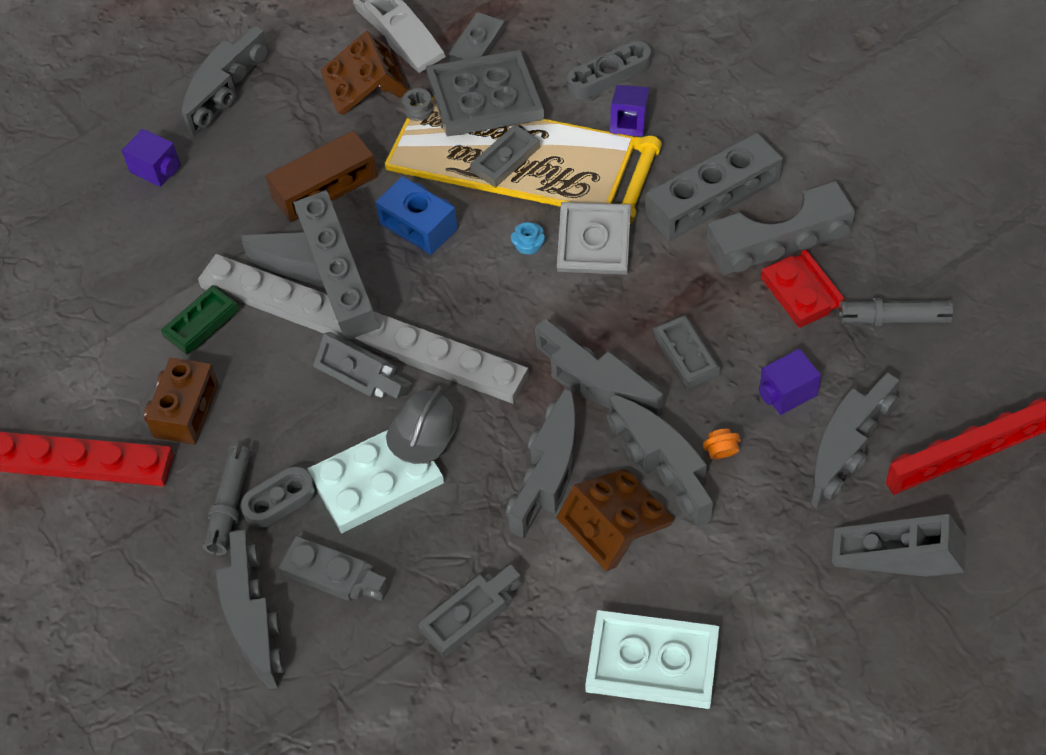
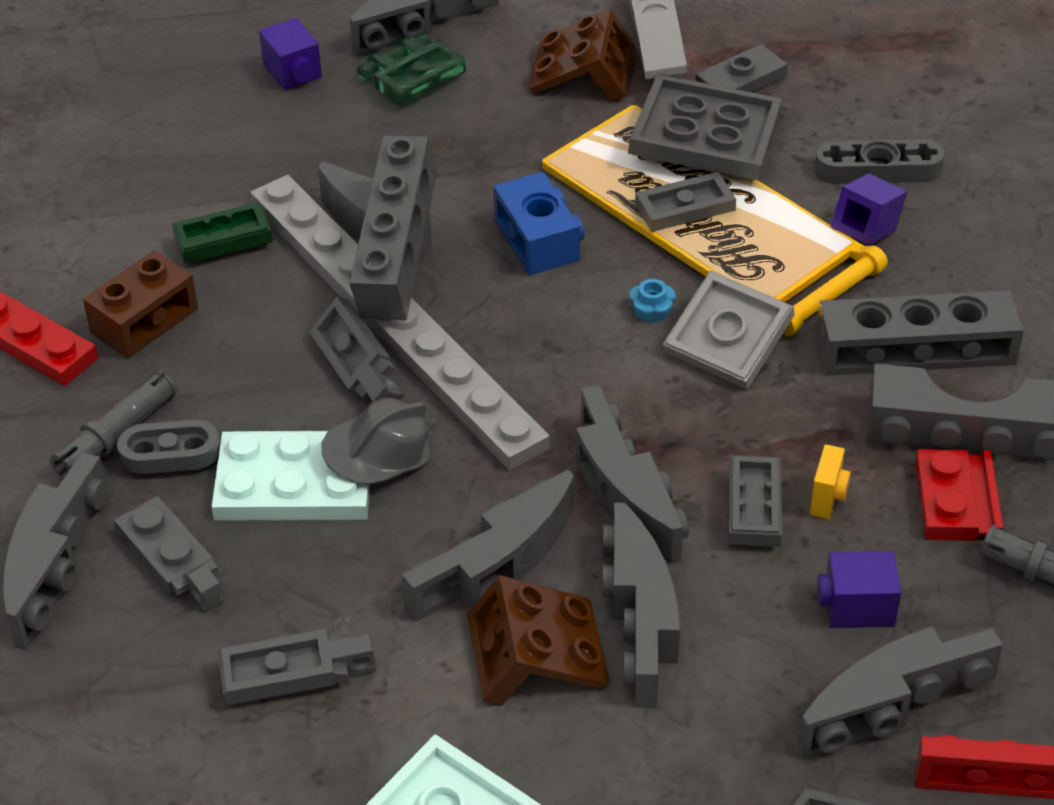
camera: 25 degrees right, 10 degrees down
reddish brown brick [265,130,378,222] -> none
dark grey bush [402,88,433,121] -> none
orange plate [702,428,741,459] -> none
none -> clear green plate [356,33,466,107]
none -> yellow plate [810,444,851,520]

